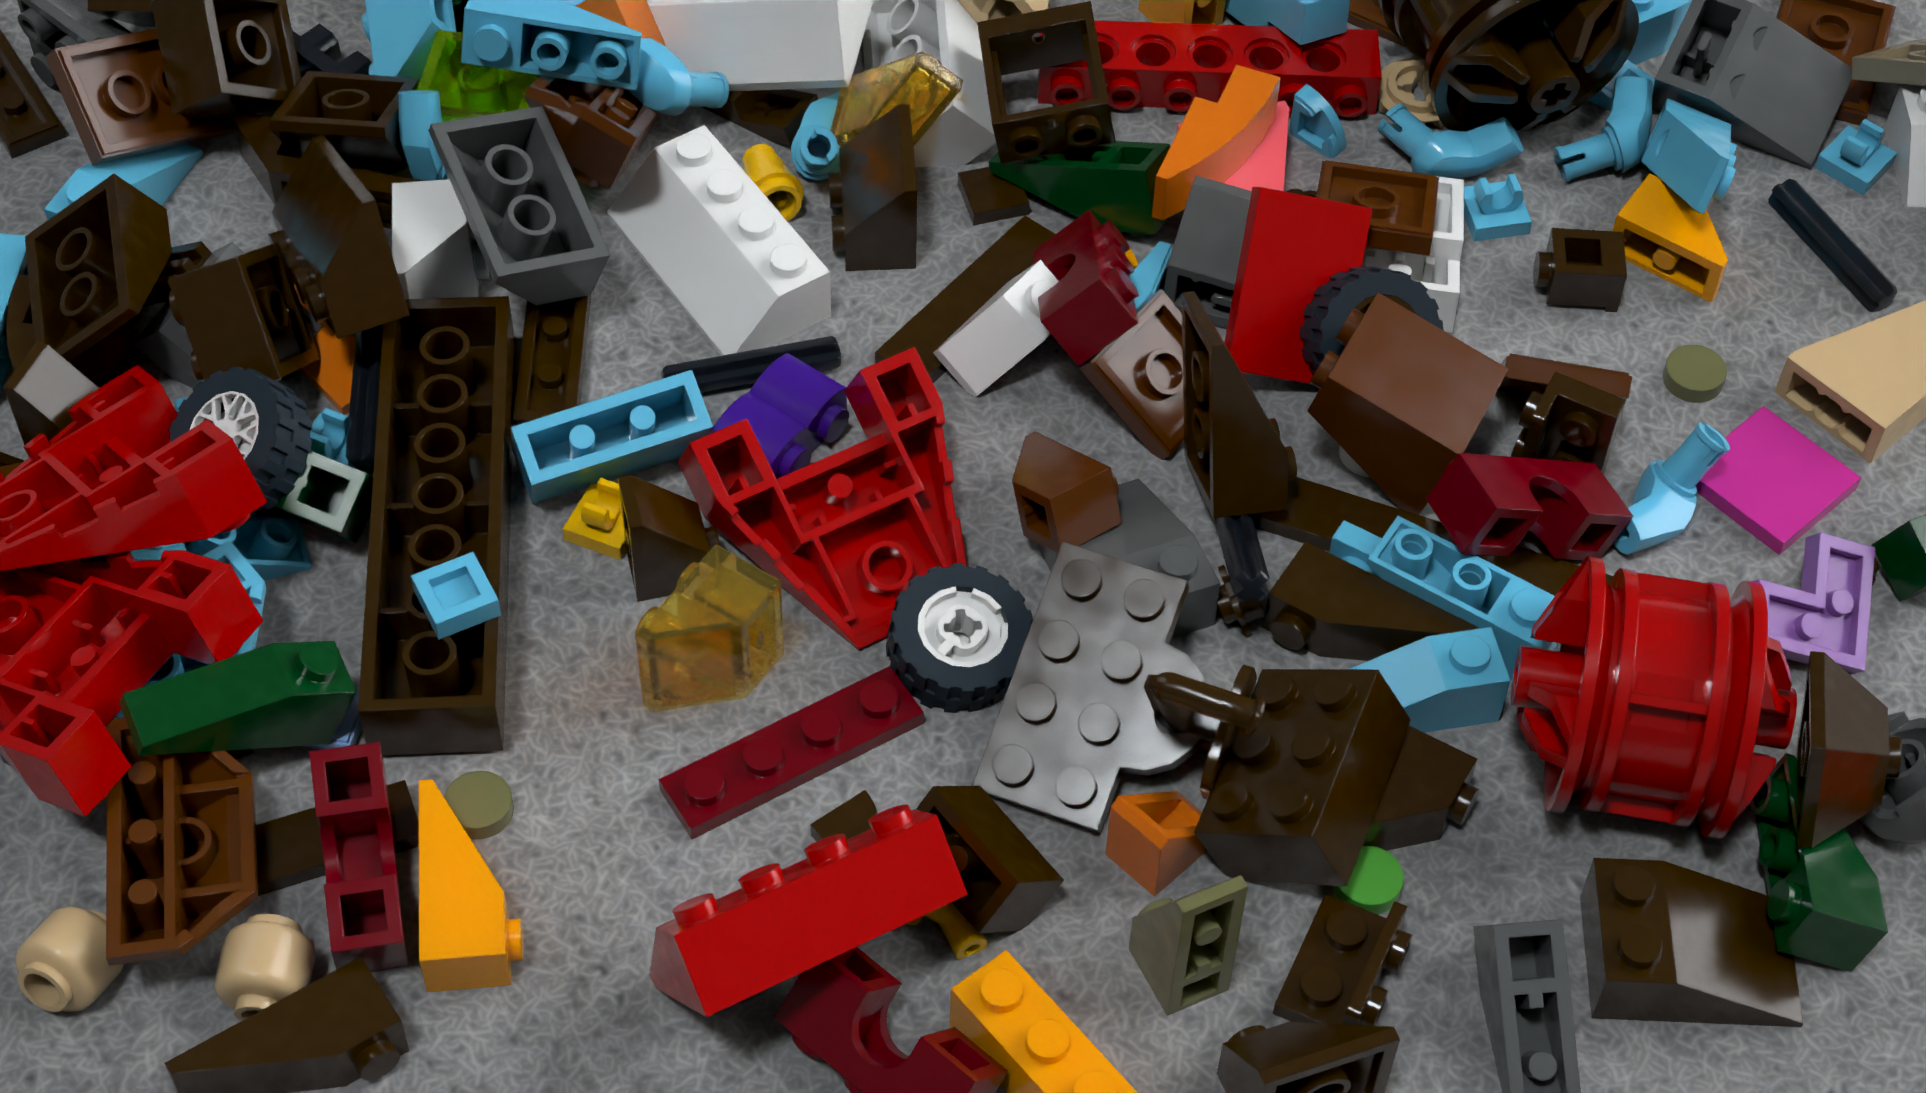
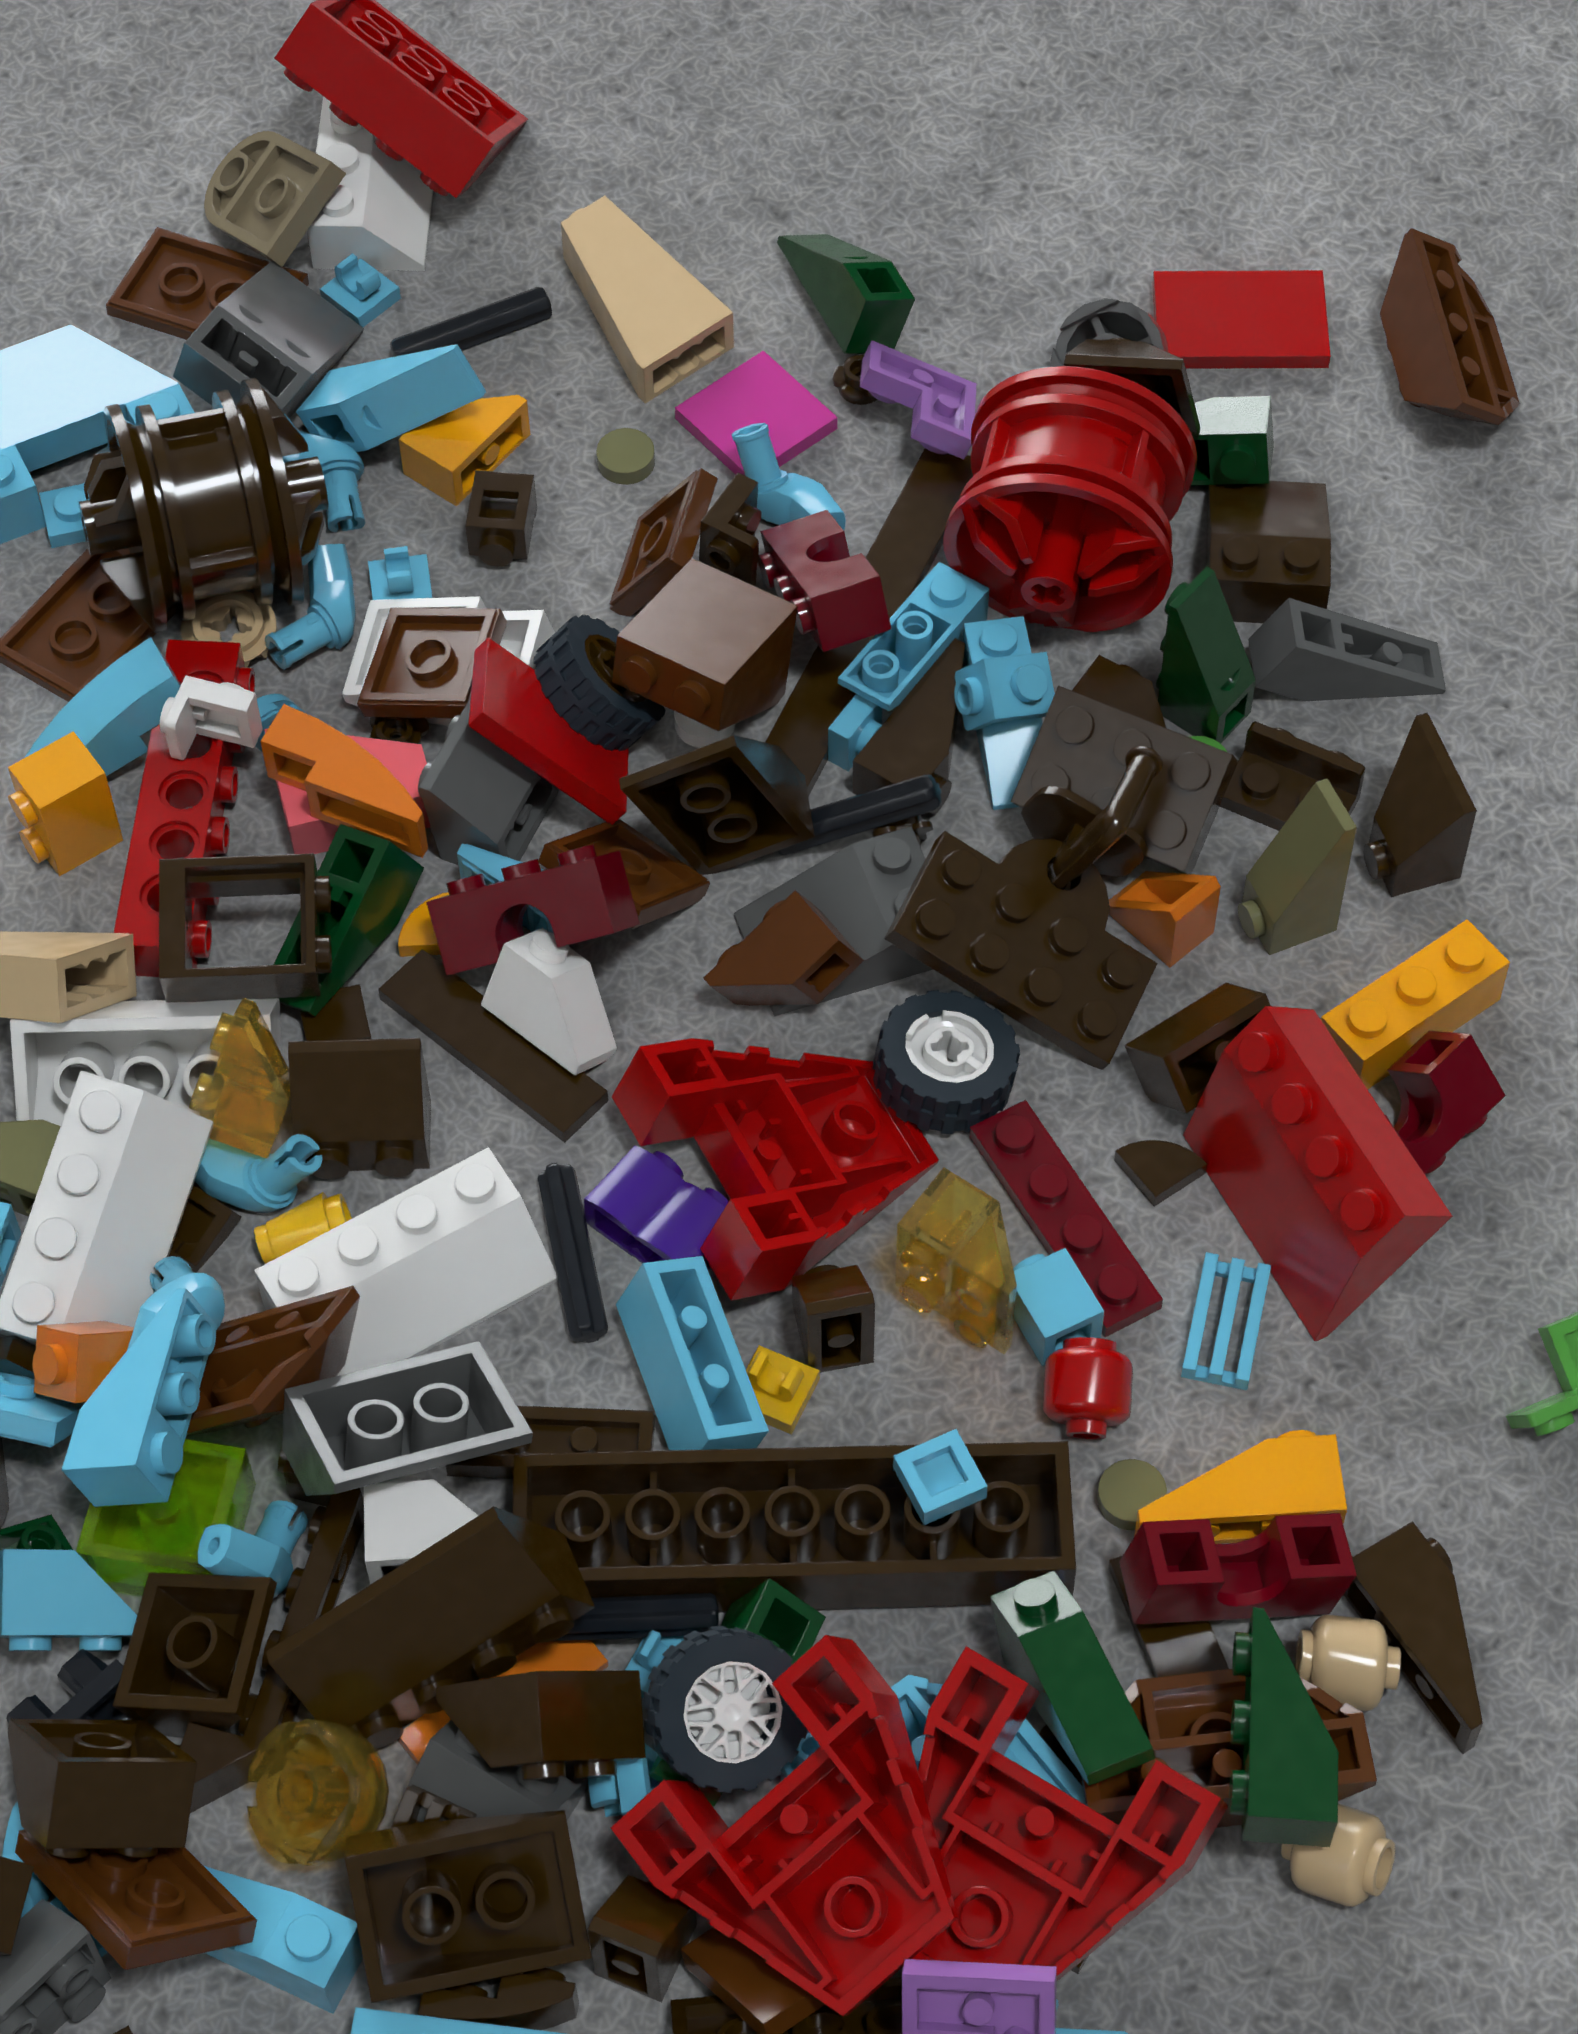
camera: 85 degrees left, 5 degrees up
none -> white bracket [160,675,263,760]
none -> clear yellow cylinder [247,1719,389,1866]
none -> medium azure bracket [954,652,1055,731]
none -> medium azure brick [1004,1248,1104,1366]
none -> red head [1043,1337,1133,1440]
none -> dark green slope [1156,566,1256,744]
none -> medium azure tile [1181,1252,1271,1390]
none -> dark green slope [1229,1607,1339,1847]

